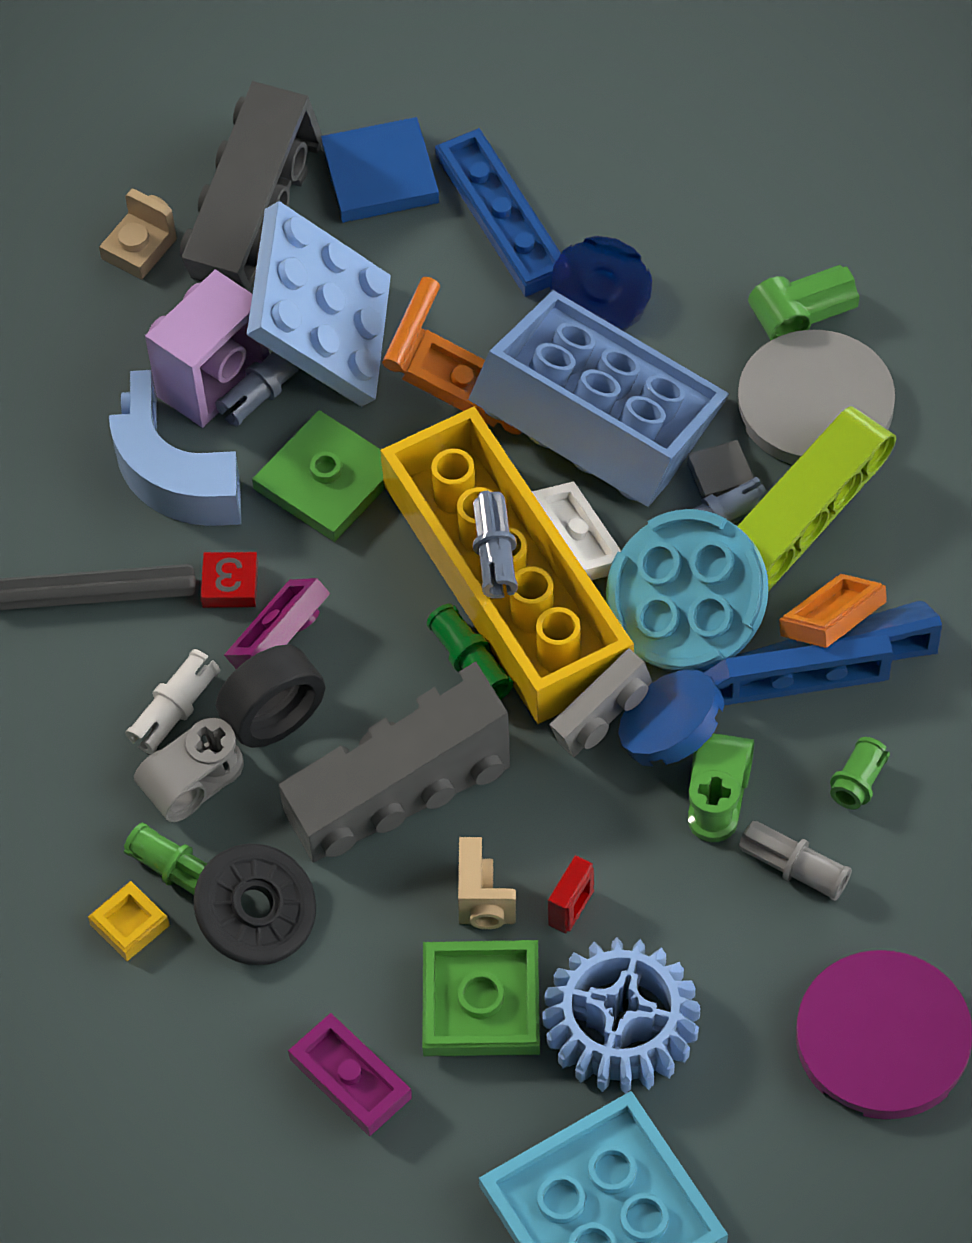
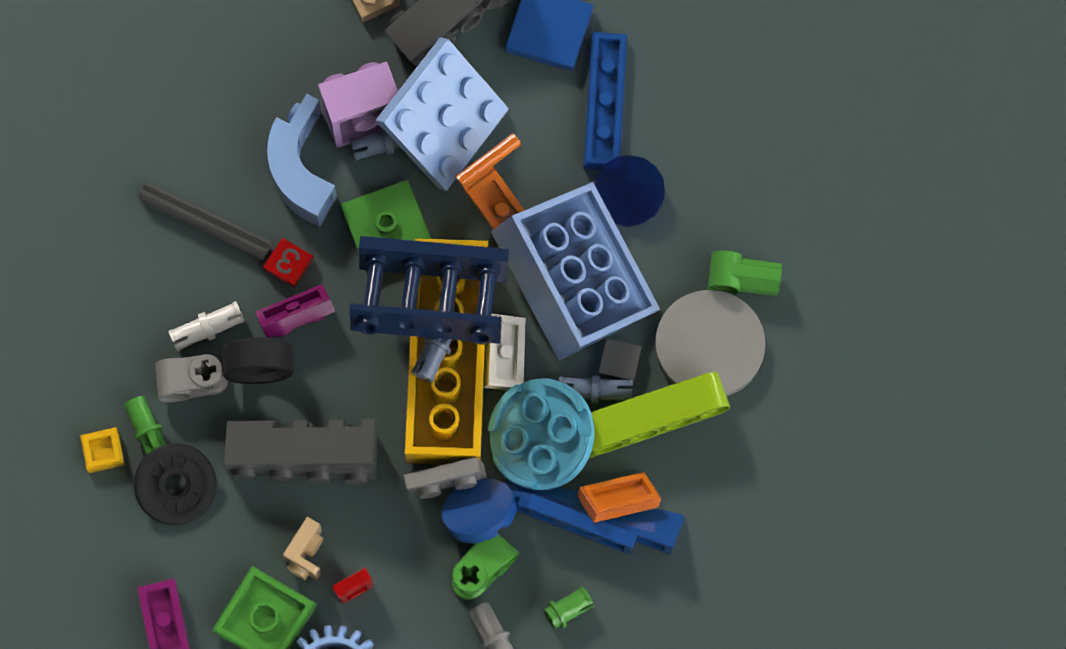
camera: 25 degrees right, 15 degrees up
green pin [426,603,514,700] -> none
none -> dark blue fence [349,236,509,345]

